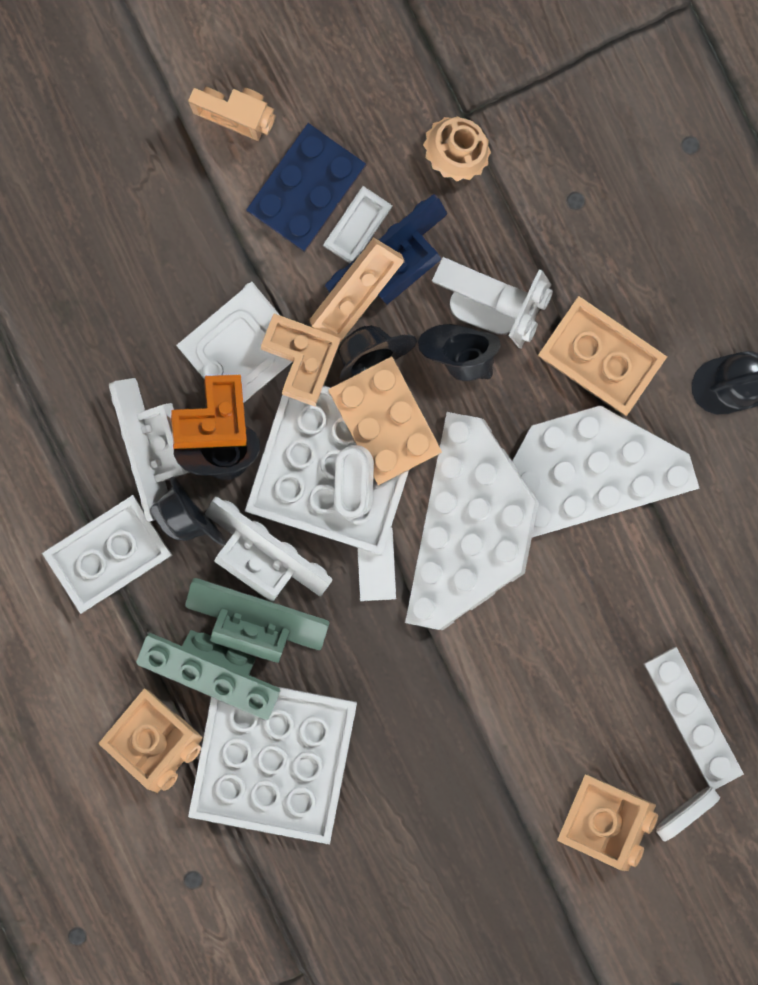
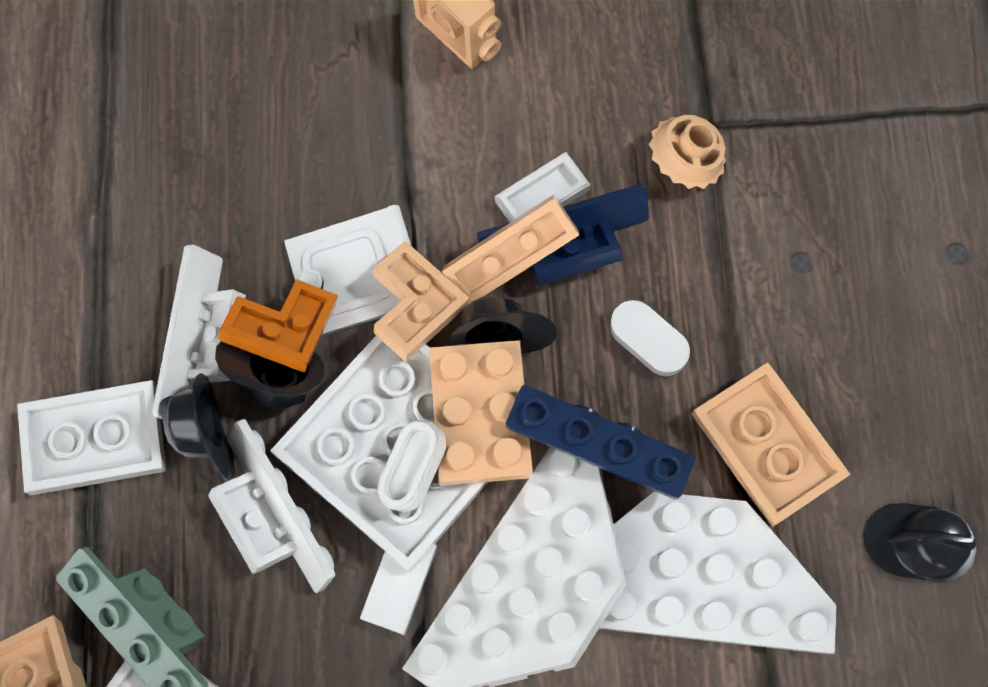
camera: 30 degrees right, 15 degrees down
sand green bracket [185,578,330,663] -> none
dark blue plate [246,123,366,253] -> none
black piece [418,324,501,381] -> none
white piece [432,257,553,349] -> none
none -> dark blue bracket [505,385,695,500]

